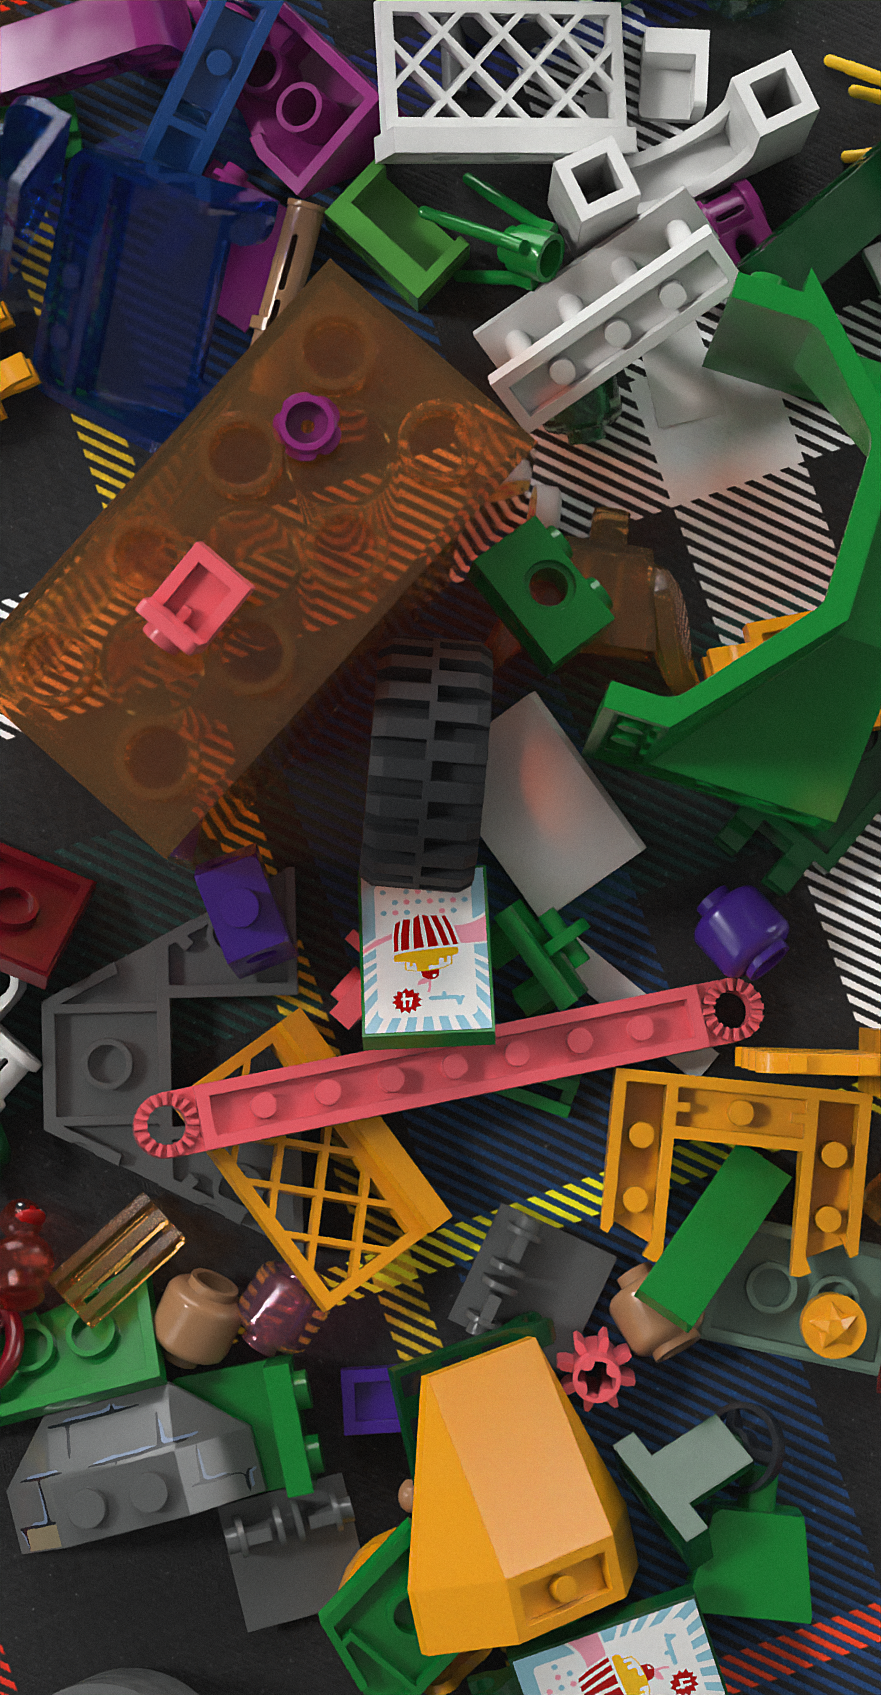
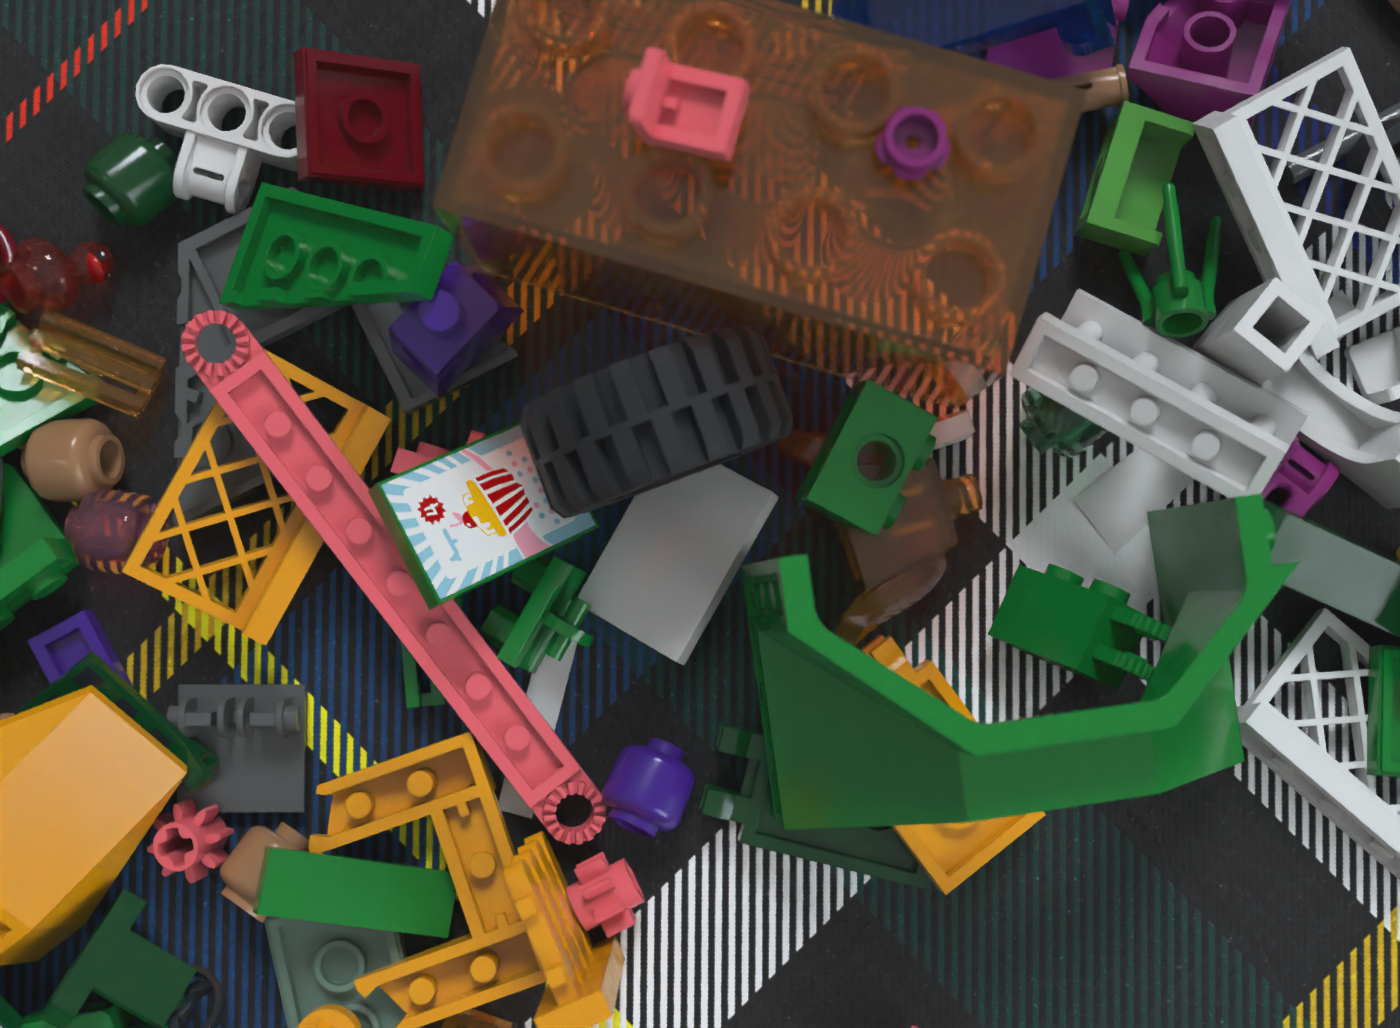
camera: 70 degrees right, 0 degrees up
none -> green wing [219,182,455,311]
none -> coral gear [566,852,645,938]
none -> green hinge [987,563,1172,691]

